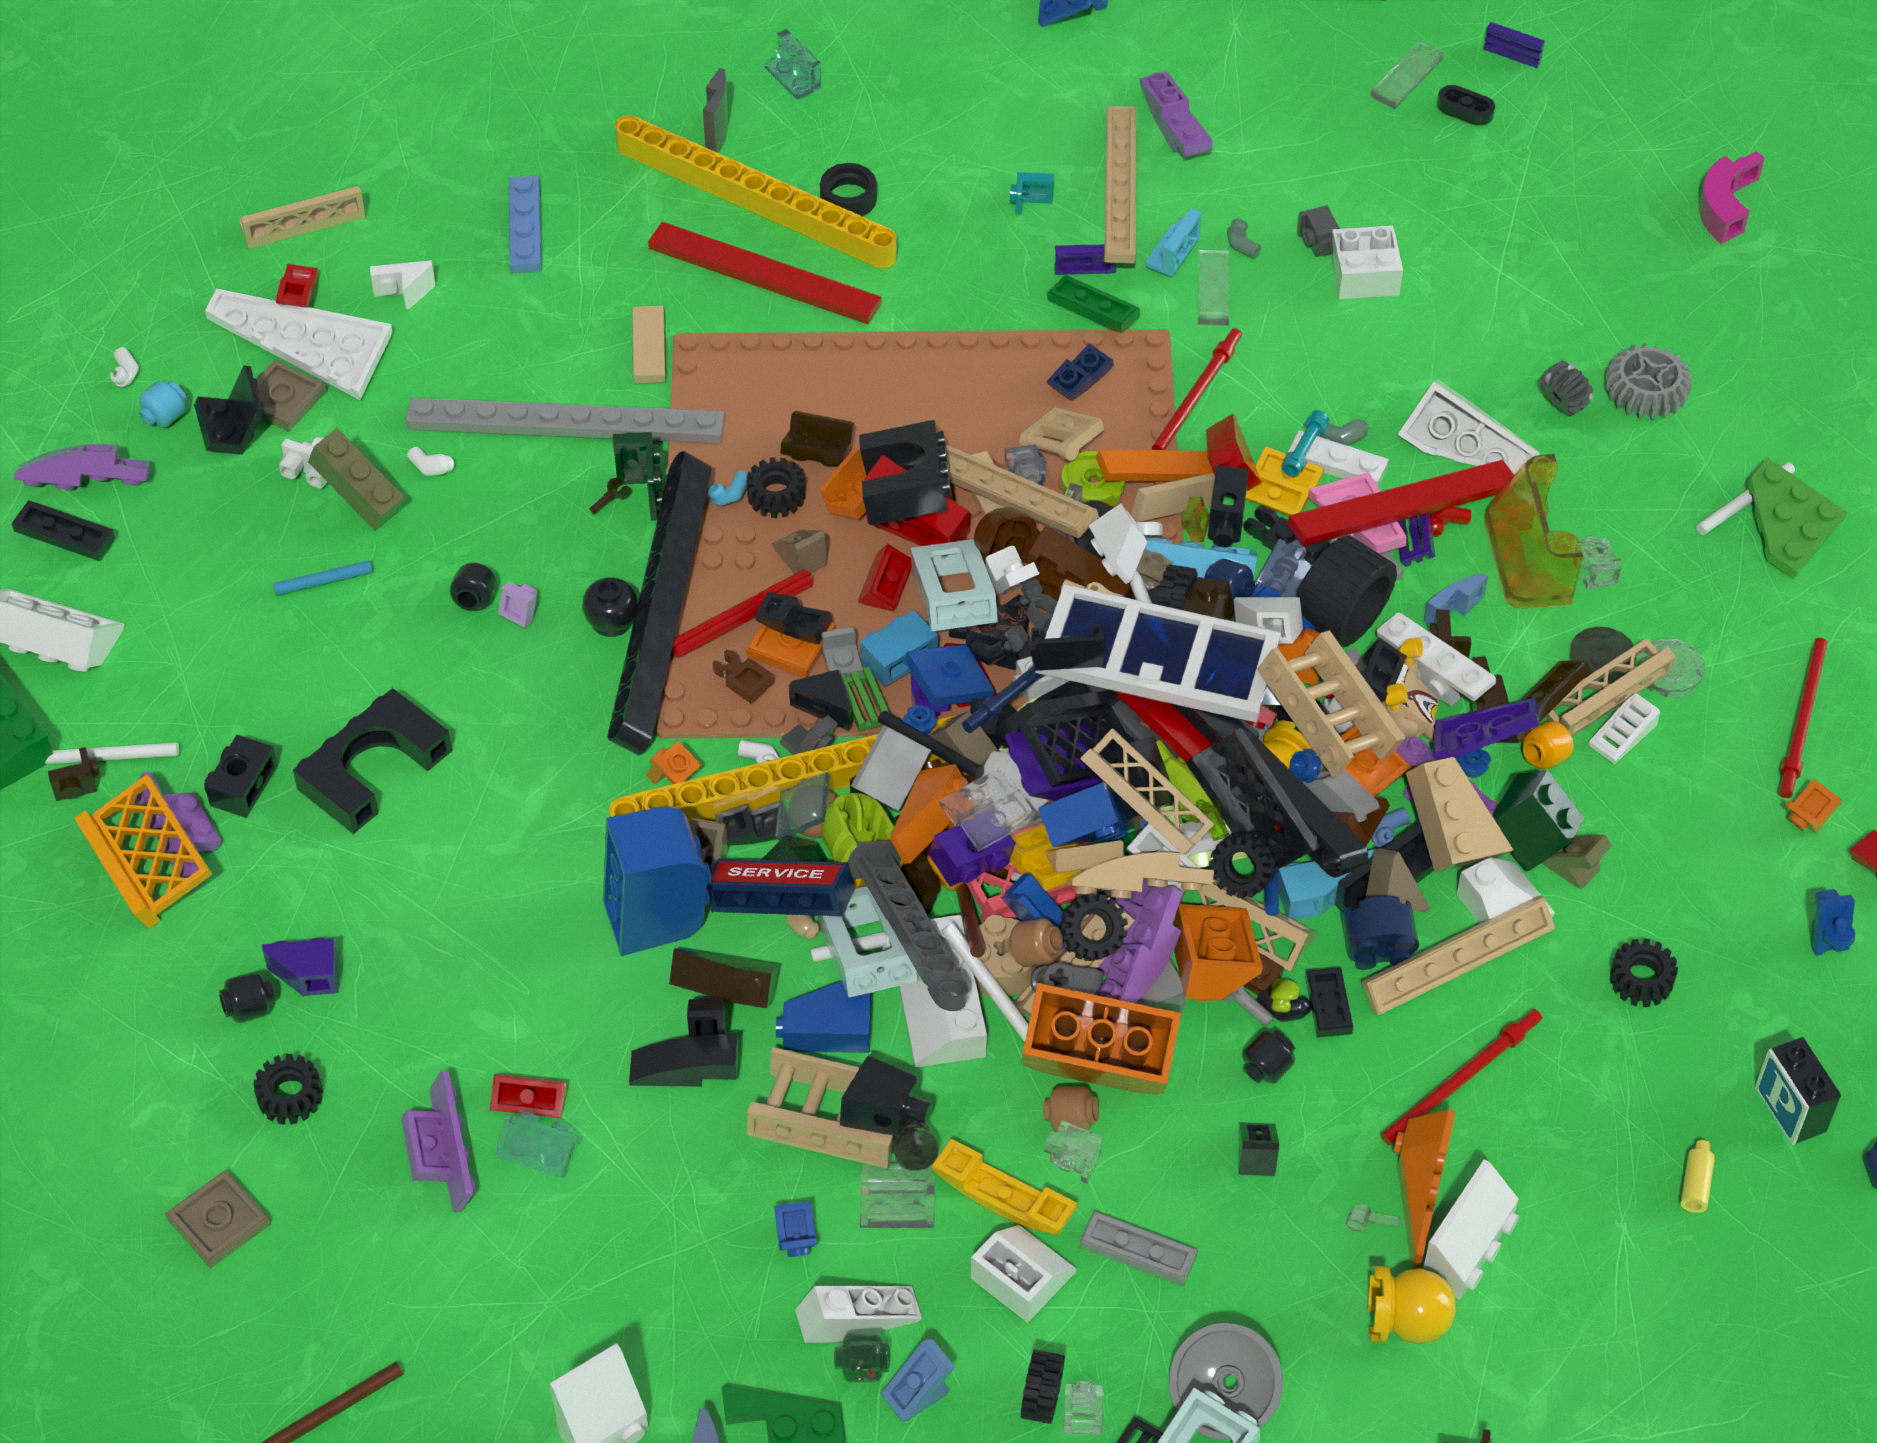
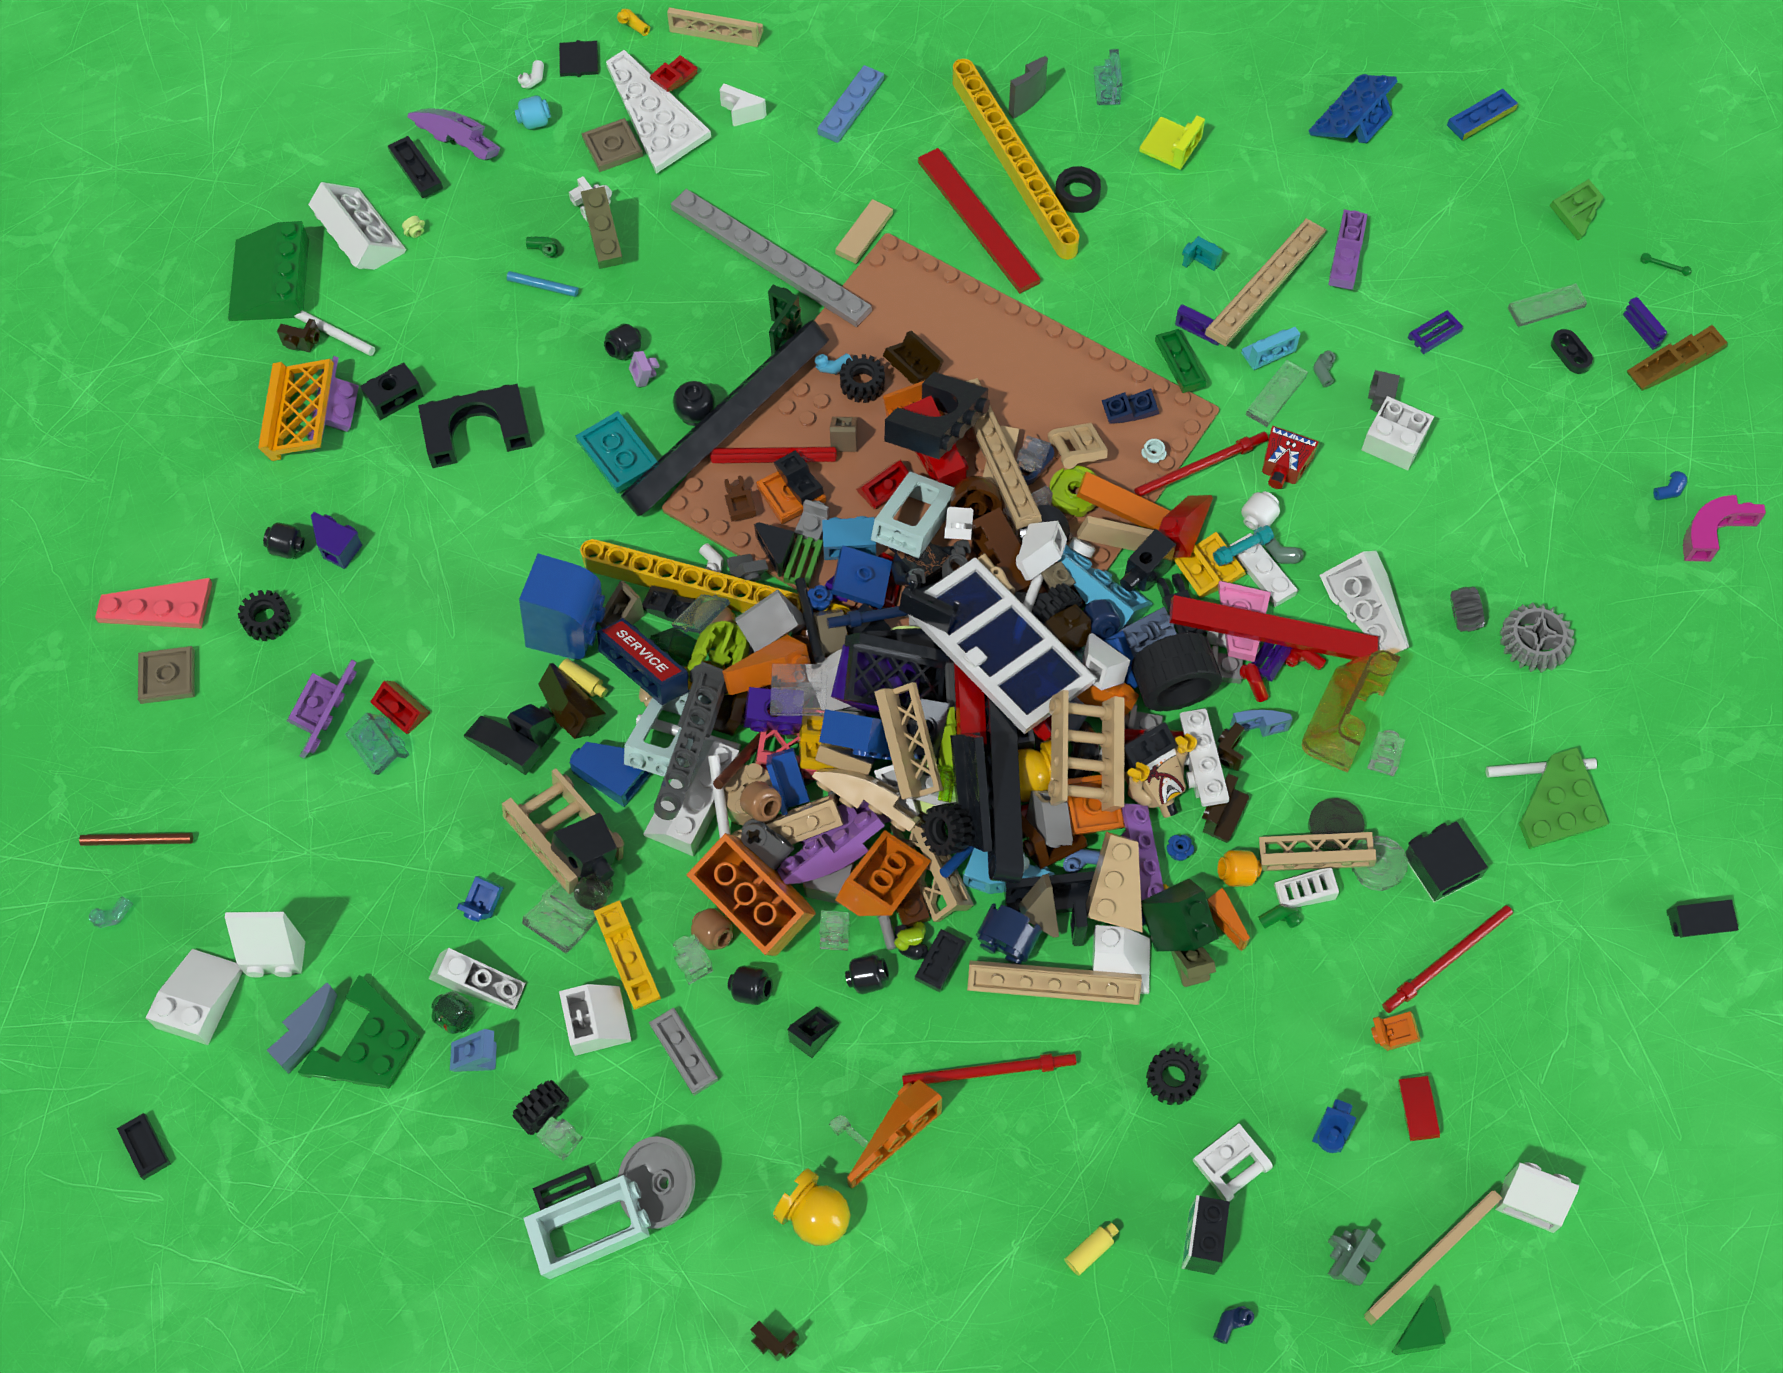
camera: 35 degrees right, 10 degrees up
black bracket [194,365,264,454] -> none
white arm [407,447,454,477] -> none
dark brown hand [589,478,631,515] -> none
orange bracket [646,741,700,785] -> none
black tyre [1059,894,1128,961] -> none
clear yellow plate [1181,496,1210,542] -> none
blue plate [1290,749,1322,783] -> none
white slope [1423,1159,1520,1300] -> none
dark purple wing [1434,698,1539,760] -> none
dark brown tile [1495,660,1591,743] -> none
none -> coral wing [95,578,212,629]
none -> yellowish green plate [402,216,425,238]
none -> green arm [526,237,558,258]
none -> light yellow cylinder [558,658,608,698]
none -> black piece [559,40,598,77]
none -> teal plate [575,411,657,493]
none -> yellow arm [617,9,650,36]
none -> black head [728,965,773,1005]
none -> clear brick [819,910,850,951]
none -> black tile [1070,899,1088,946]
none -> neon yellow bracket [1139,115,1205,170]
none -> light aqua plate [1141,439,1167,463]
none -> white plate [1193,1124,1273,1202]
none -> orange slope [1207,888,1250,951]
none -> red arm [1239,663,1269,702]
none -> white head [1241,491,1280,530]
none -> green arm [1258,905,1302,929]
none -> red torso [1262,426,1318,489]
none -> black piece [1404,821,1488,902]
none -> dark purple tile [1408,310,1463,355]
none -> pearl gold slope [1627,325,1728,391]
none -> blue arm [1653,471,1687,500]

